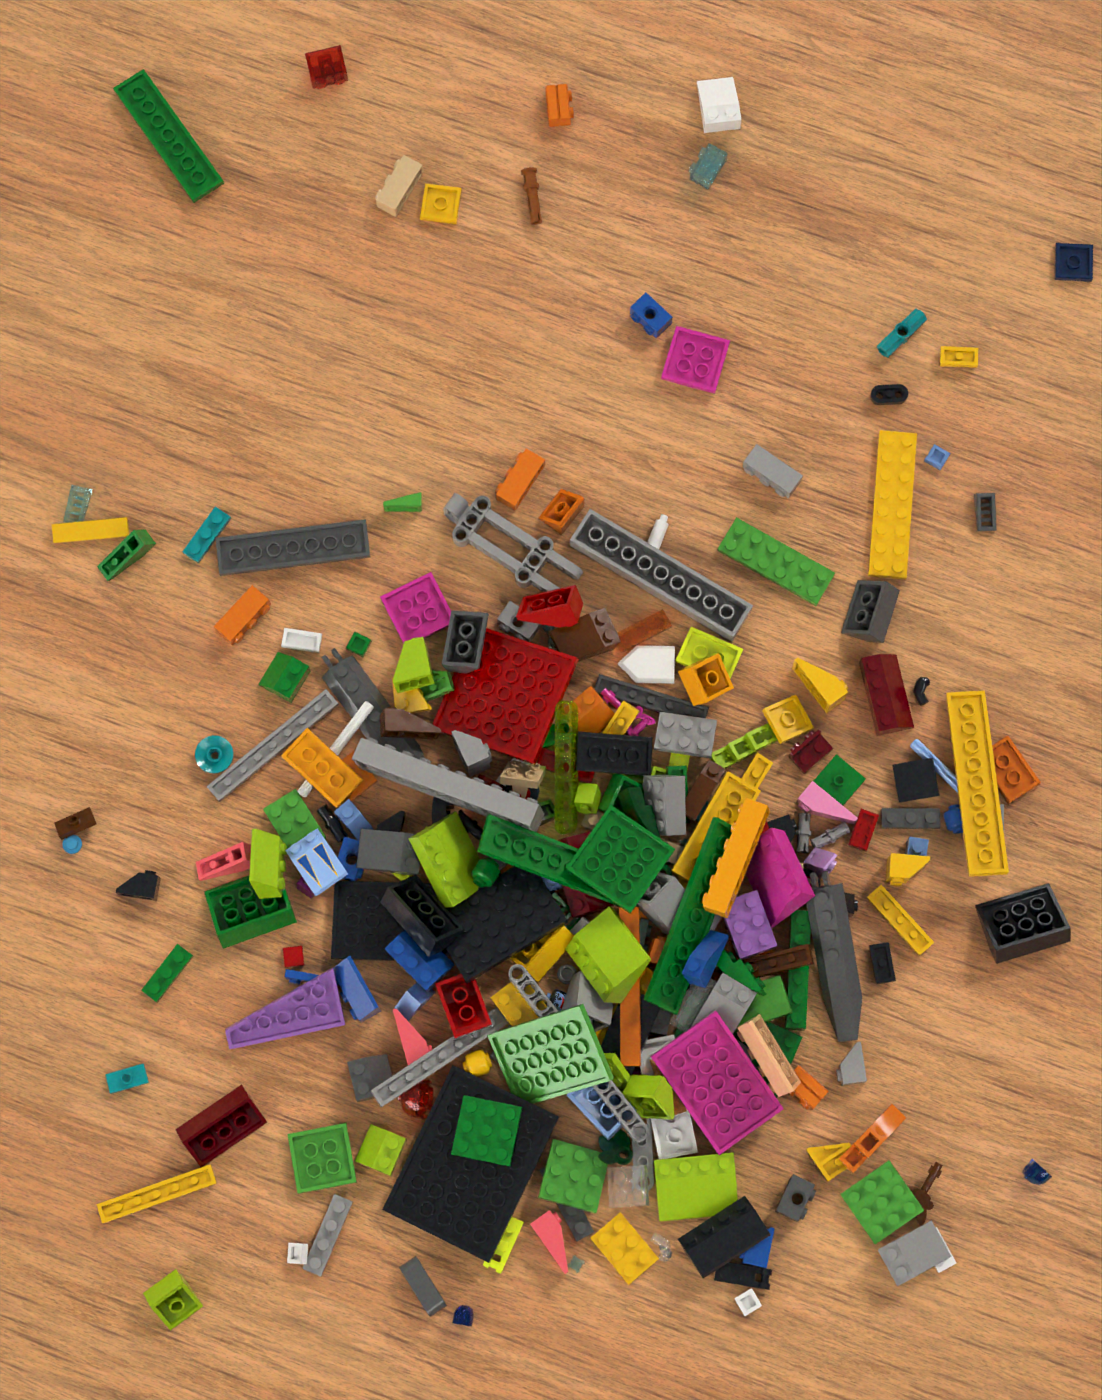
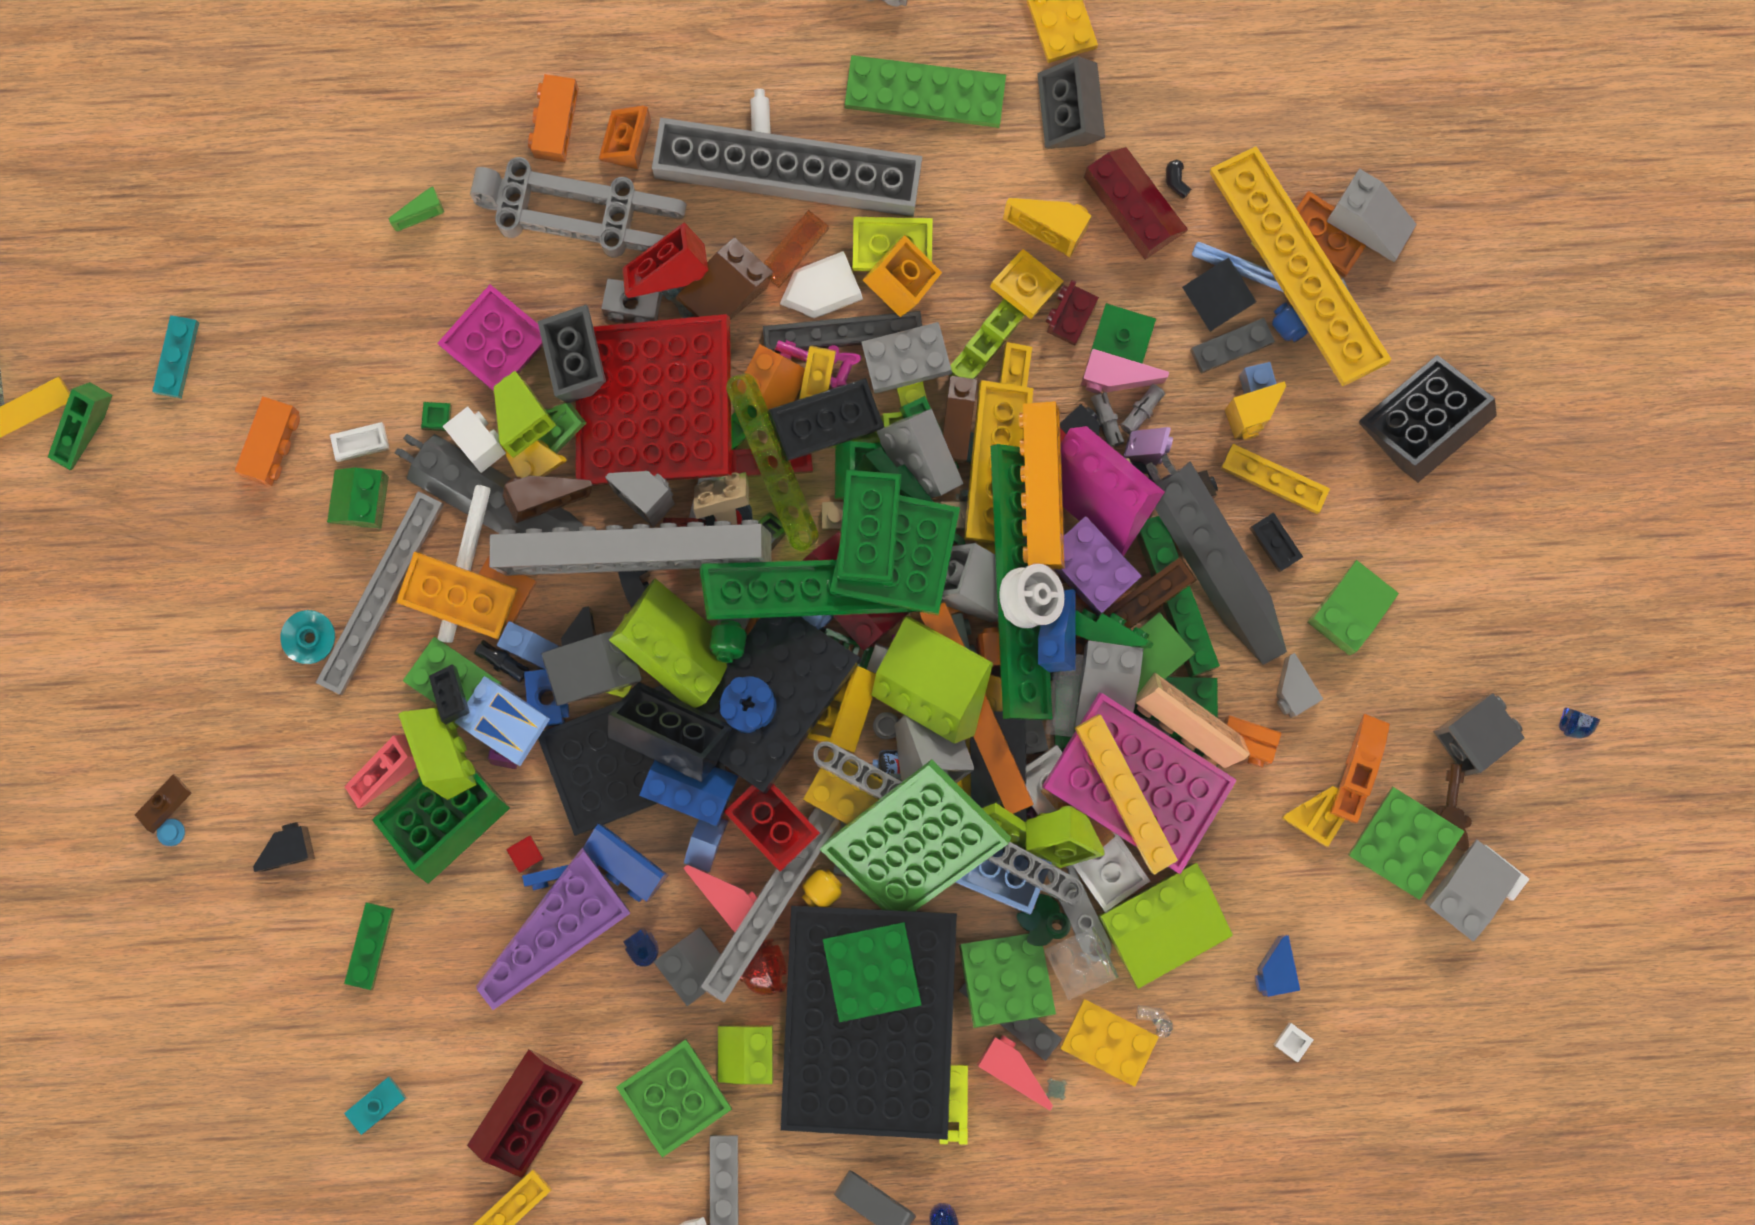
camera: 30 degrees left, 5 degrees up
dark grey plate [215,519,371,576] -> none
black pin [458,809,483,842] -> none
lime brick [574,783,601,814] -> none
black slope [678,1196,770,1279] -> none
black plate [714,1262,772,1290] -> none
dark grey brick [775,1174,816,1222] -> none
red plate [848,809,879,852] -> none
none -> black plate [429,664,470,725]
none -> white brick [443,406,506,473]
none -> clear blue piece [623,928,659,967]
none -> blue plate [720,676,776,733]
none -> green tile [837,470,901,584]
none -> white wheel [1000,564,1064,628]
none -> yellow plate [1075,714,1178,874]
none -> bright green slope [1307,560,1399,656]
none -> light grey slope [1326,168,1417,262]
none -> dark grey slope [1433,693,1525,776]

